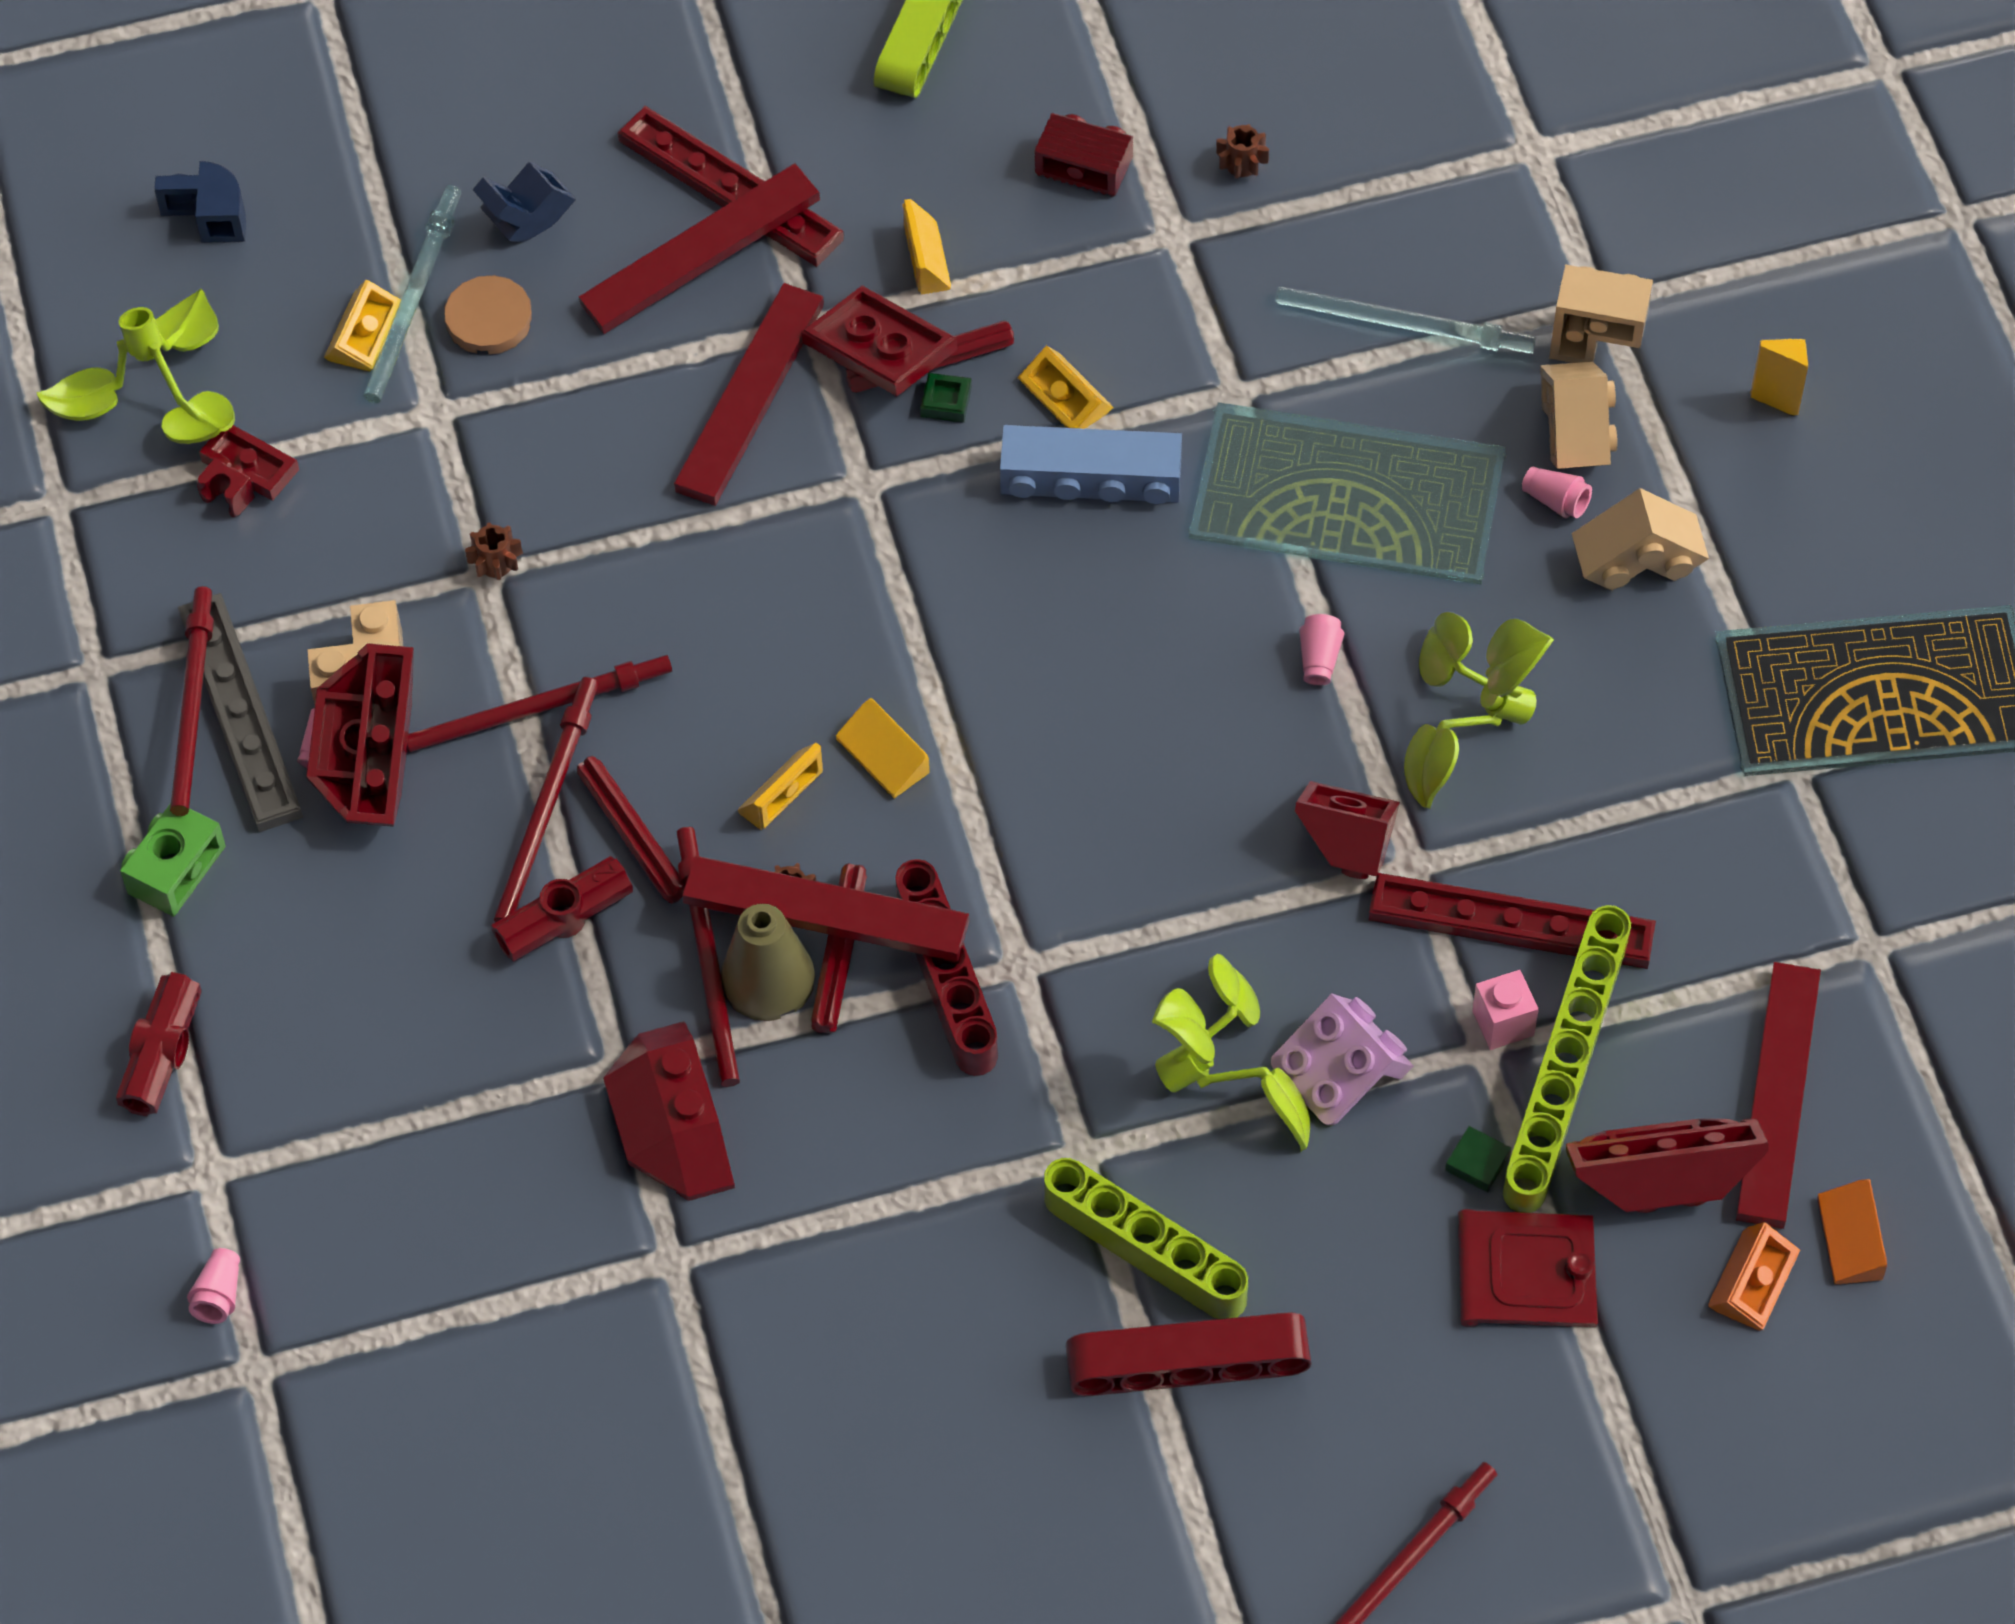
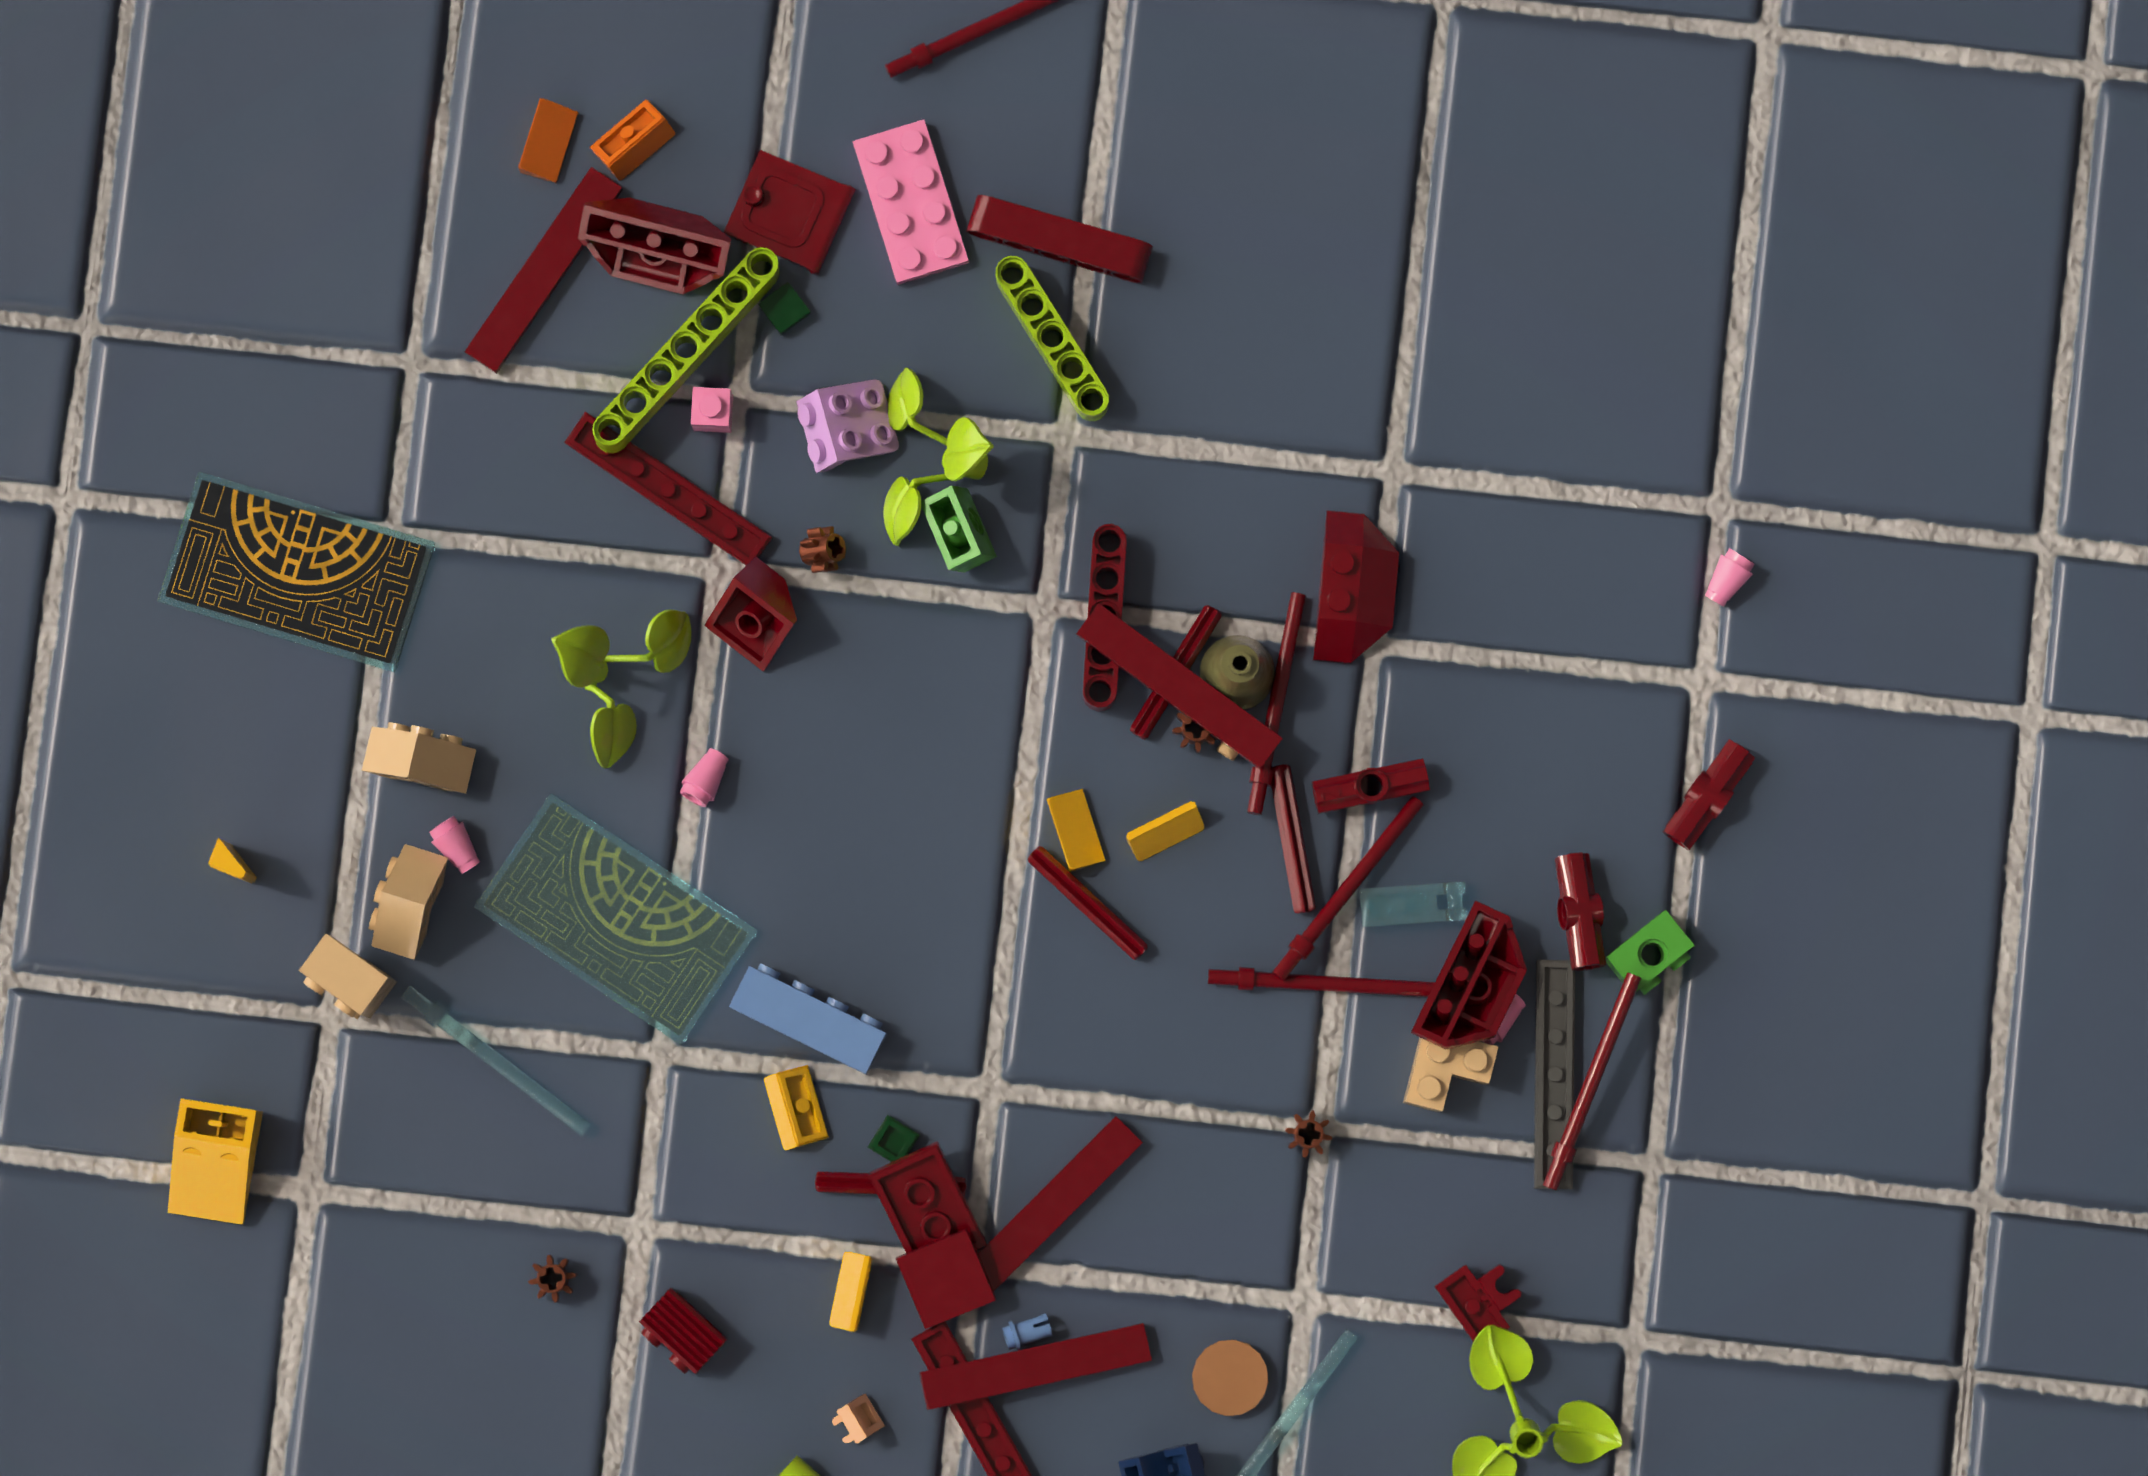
camera: 160 degrees left, 25 degrees up
yellow slope [324,279,404,372] -> none
none -> yellow slope [168,1098,263,1225]
none -> copper gear [799,526,846,573]
none -> light nougat tile [832,1393,885,1444]
none -> bright pink plate [853,119,969,285]
none -> dark red tile [896,1228,996,1329]
none -> bright green brick [921,485,997,573]
none -> medium blue pin [1002,1313,1053,1351]
none -> dark red axle [1028,846,1148,960]
none -> clear light blue plate [1359,882,1468,928]
none -> dark red piece [1555,852,1606,971]

